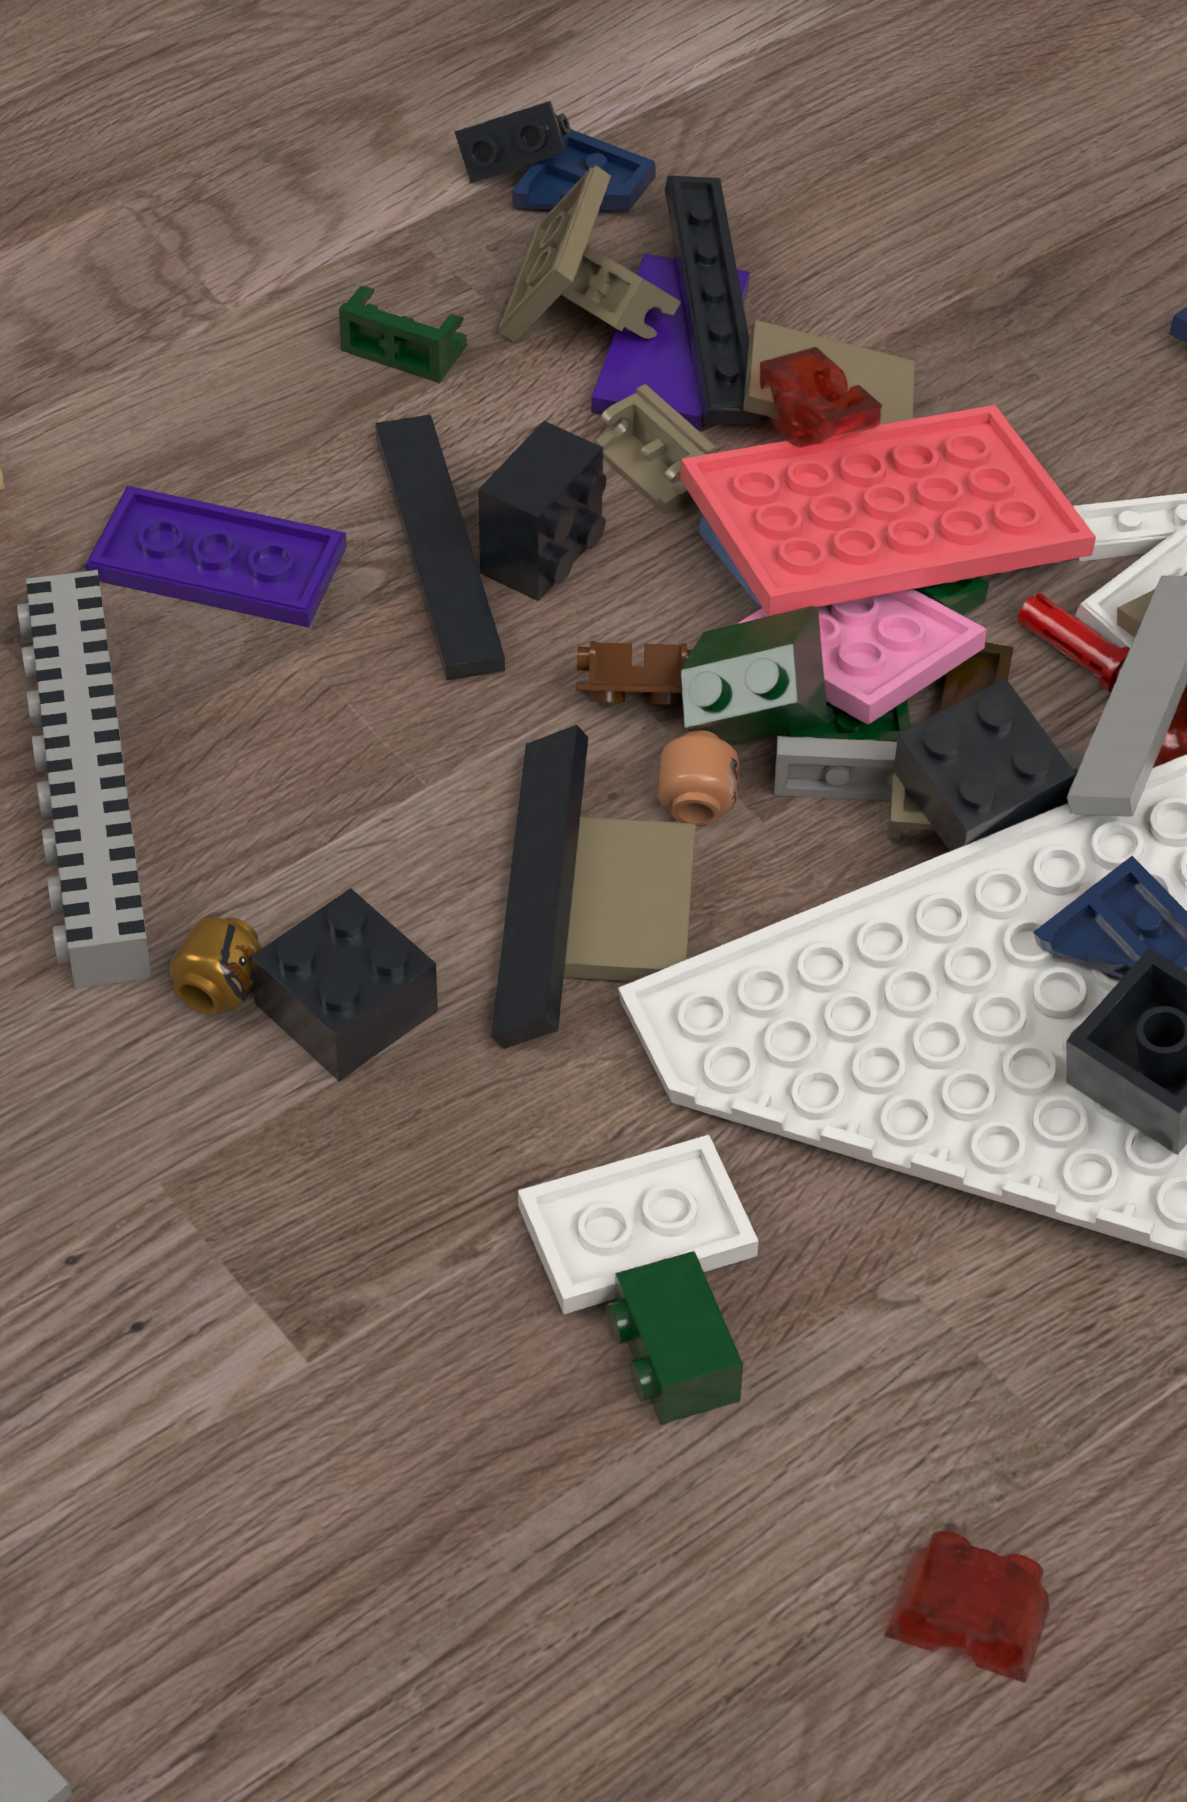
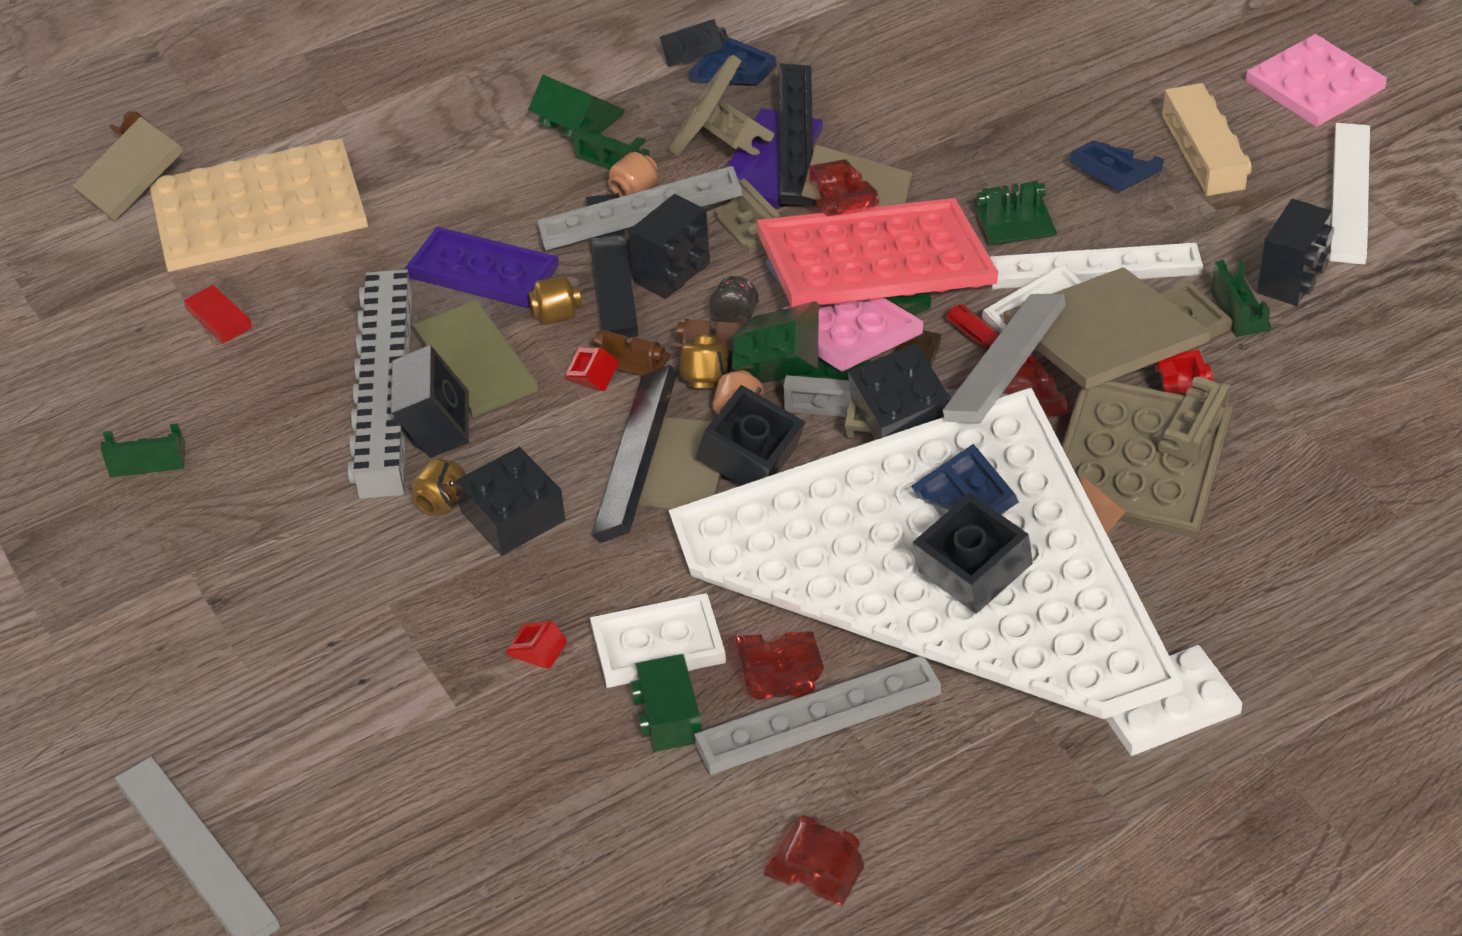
camera: 10 degrees right, 5 degrees down
none -> black brick [389,345,469,458]
none -> olive tile [413,300,538,418]
none -> red slope [506,620,567,668]
none -> dark green slope [528,74,625,137]
none -> pearl gold head [528,276,582,325]
none -> light grey tile [537,166,742,250]
none -> red slope [564,347,618,391]
none -> reddish brown hinge [593,330,671,376]
none -> nougat head [608,152,658,197]
none -> pearl gold head [680,334,728,388]
none -> light grey plate [694,656,941,775]
none -> black brick [695,385,805,486]
none -> clear smoke head [709,276,759,326]
none -> clear red cylinder [734,631,824,700]
none -> dark green hinge [973,180,1057,245]

